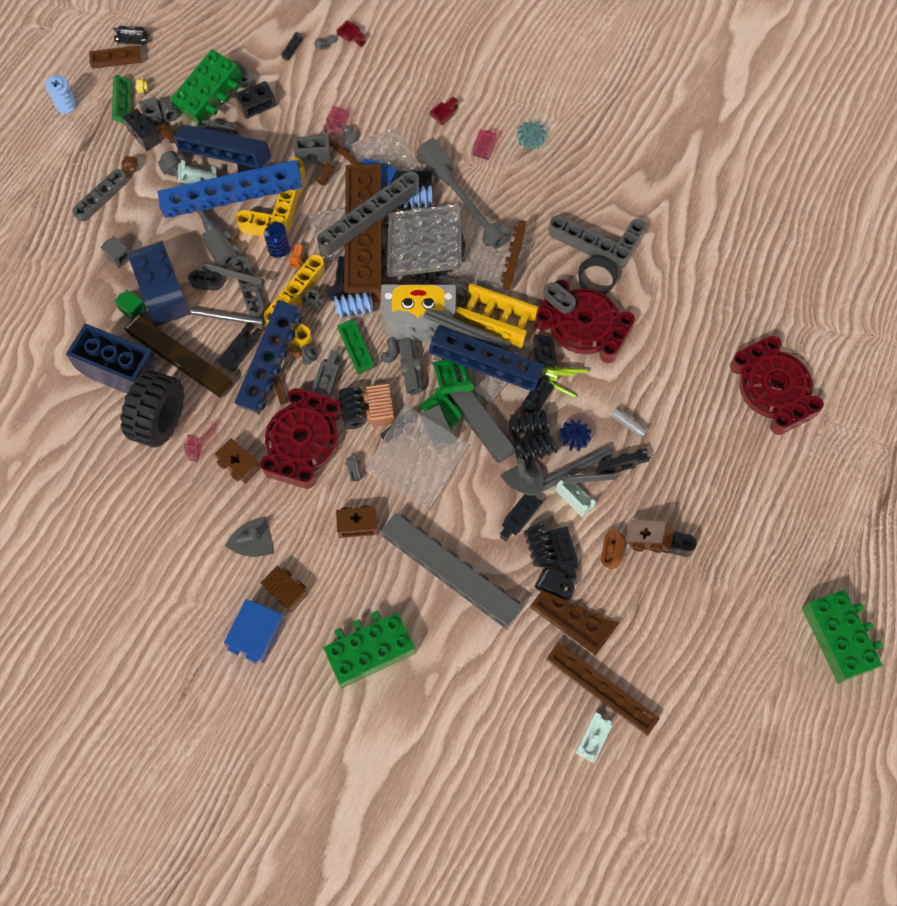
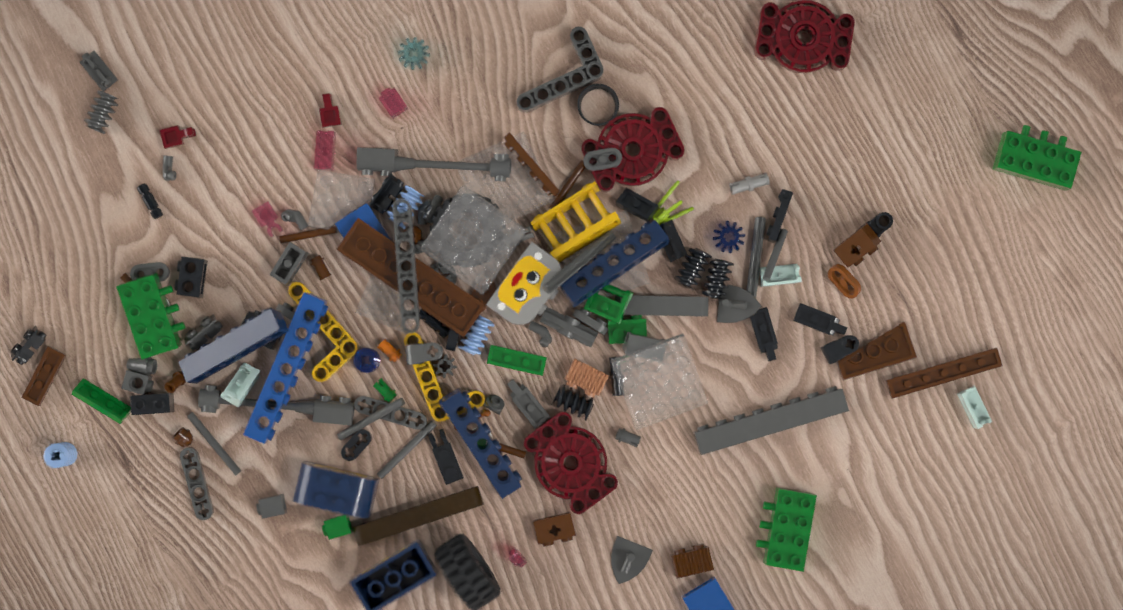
camera: 55 degrees left, 20 degrees up
light yellow plate [136,77,148,95] -> none
reddish brown brick [336,505,378,538] -> none
black piece [524,523,558,568] -> none
none -> dark grey bar [187,412,241,476]
none -> clear pink hinge [314,130,336,171]
none -> green pin [373,378,397,403]
none -> dark grey piece [405,343,443,365]
none -> reddish brown bar [549,160,585,209]
none -> dark grey plate [572,307,608,335]

